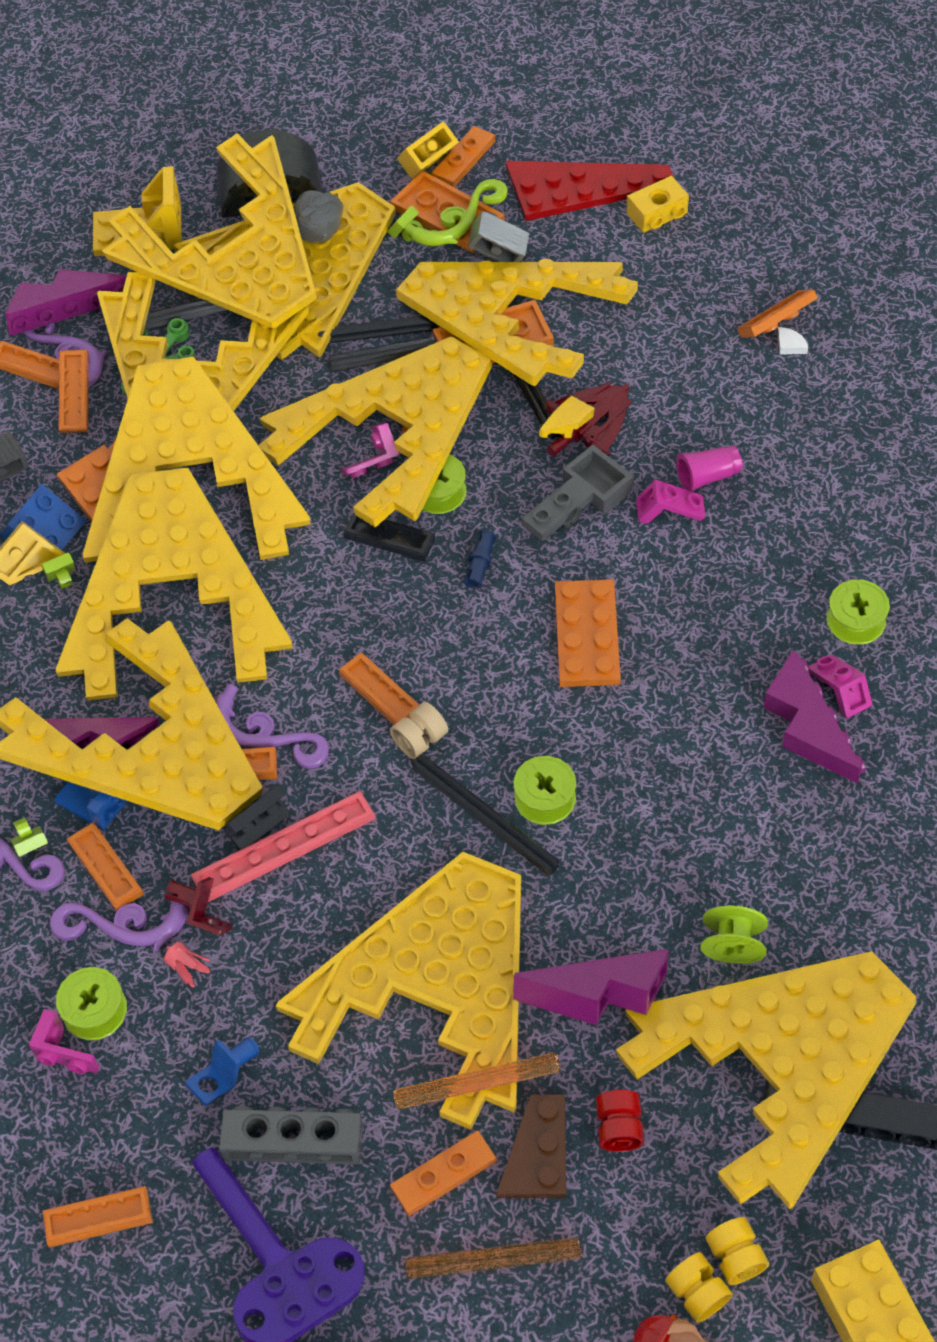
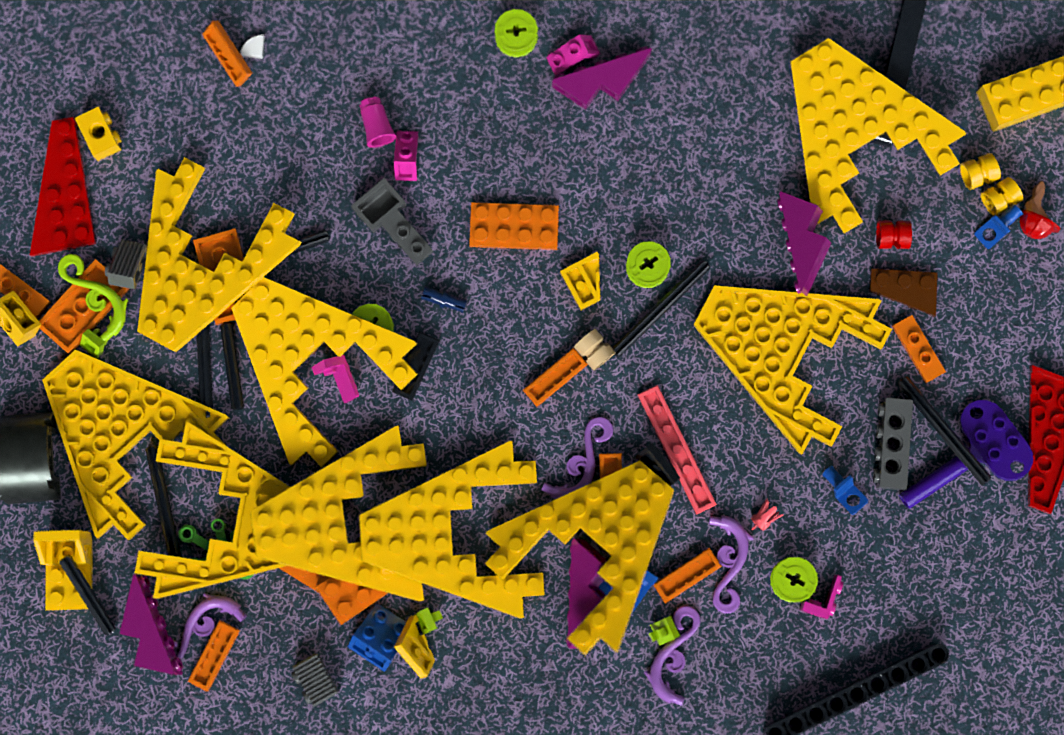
camera: 90 degrees left, 25 degrees up
orange plate [42,1186,153,1248] -> none
orange plate [59,350,89,433] -> none
yellow wing [102,133,317,329] -> none
dark red bracket [165,877,232,935] -> none
dark grey helmet [293,190,344,243] -> none
clear orange axle [393,1052,560,1109] -> none
clear orange axle [406,1238,581,1279] -> none
yellow slope [539,396,595,438] -> none
dark red bar [545,381,632,456] -> none
lime piece [701,905,768,964] -> none
none -> black axle [59,555,116,635]
none -> yellow wing [560,252,600,311]
none -> black axle [898,376,991,485]
none -> blue bracket [974,204,1023,249]

